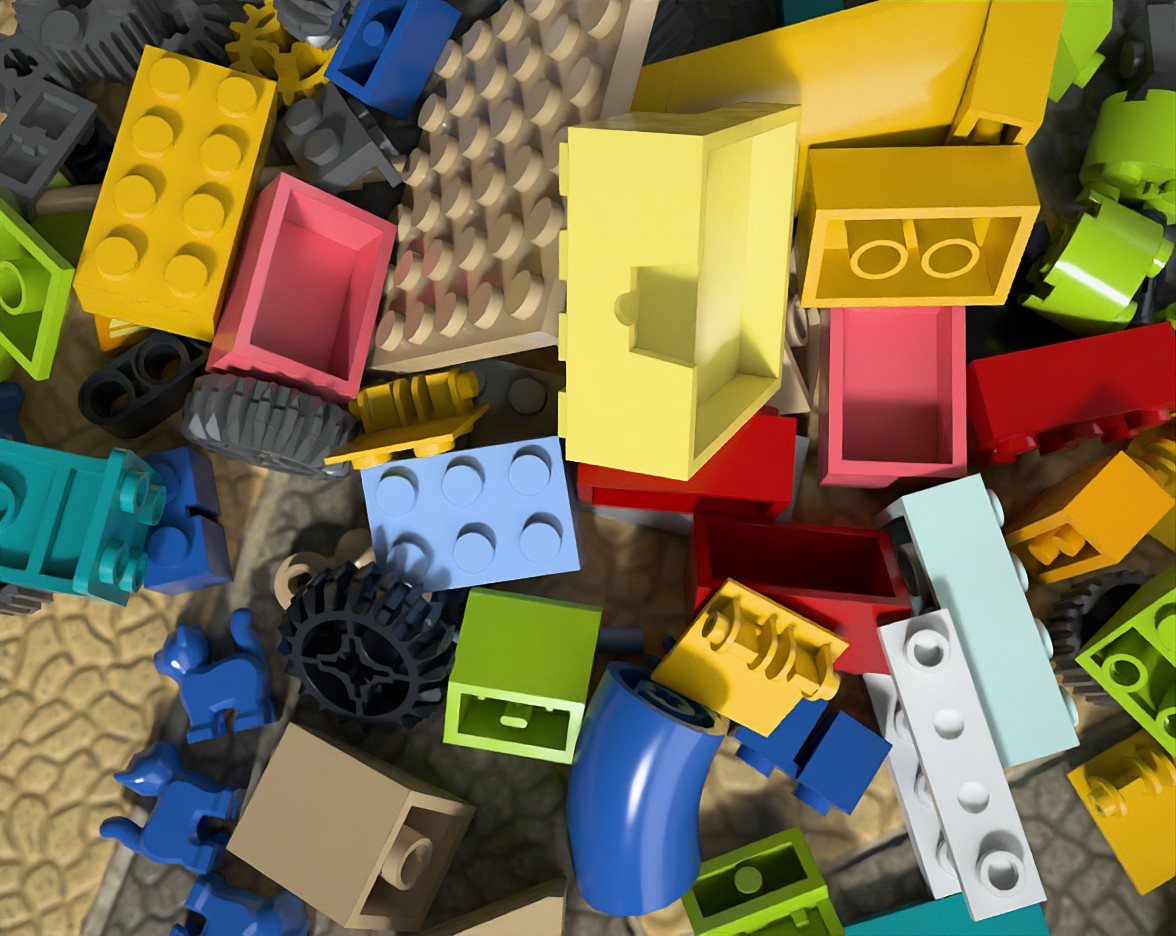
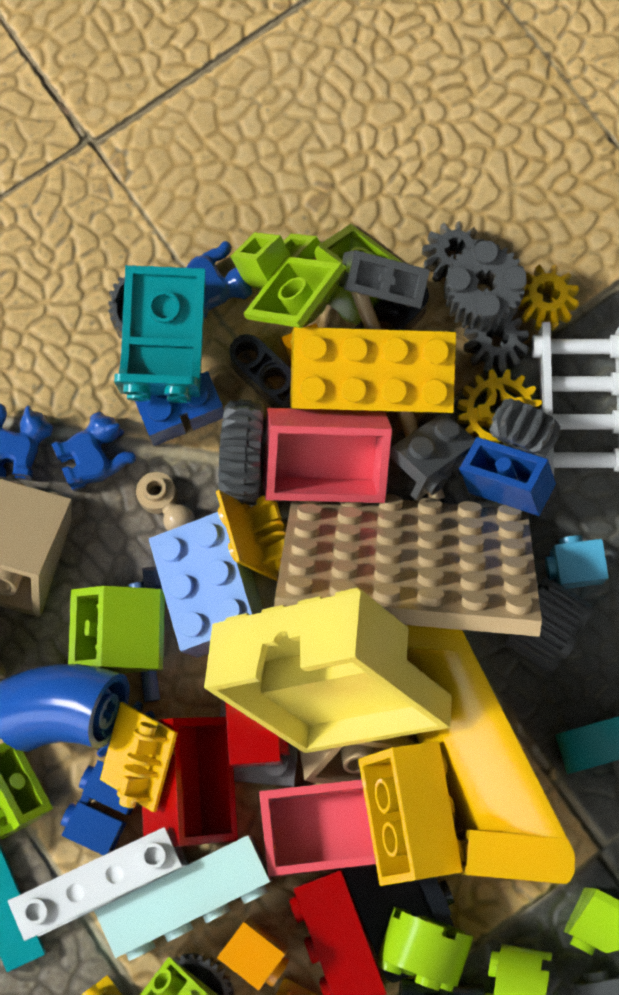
camera: 80 degrees right, 0 degrees up
black gear [277,560,457,735] -> none

